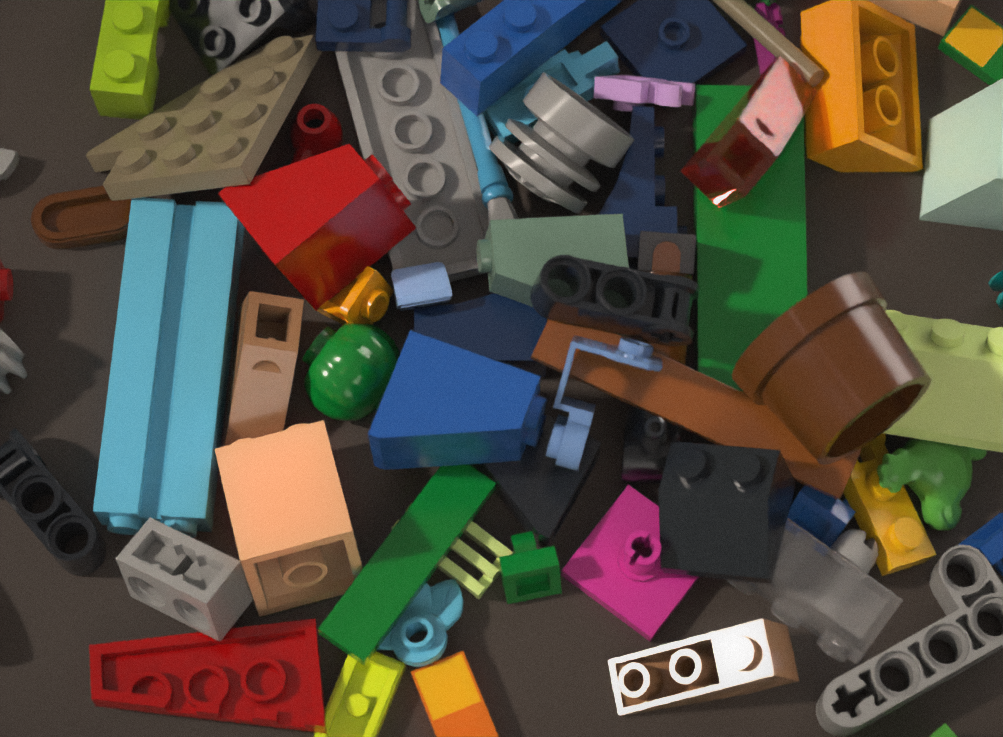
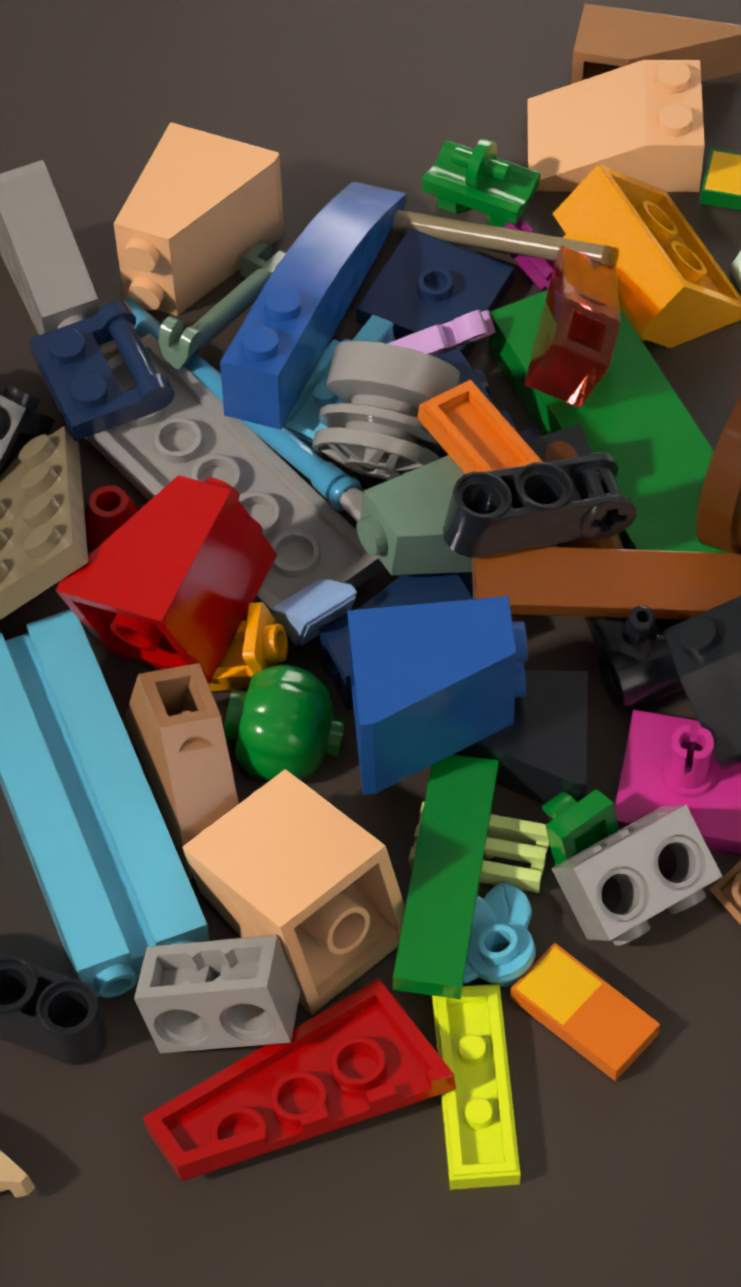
camera: 25 degrees left, 15 degrees down
medium blue piece [546,335,663,471] -> none
none -> orange tile [417,379,543,474]
none -> light grey brick [551,805,723,946]

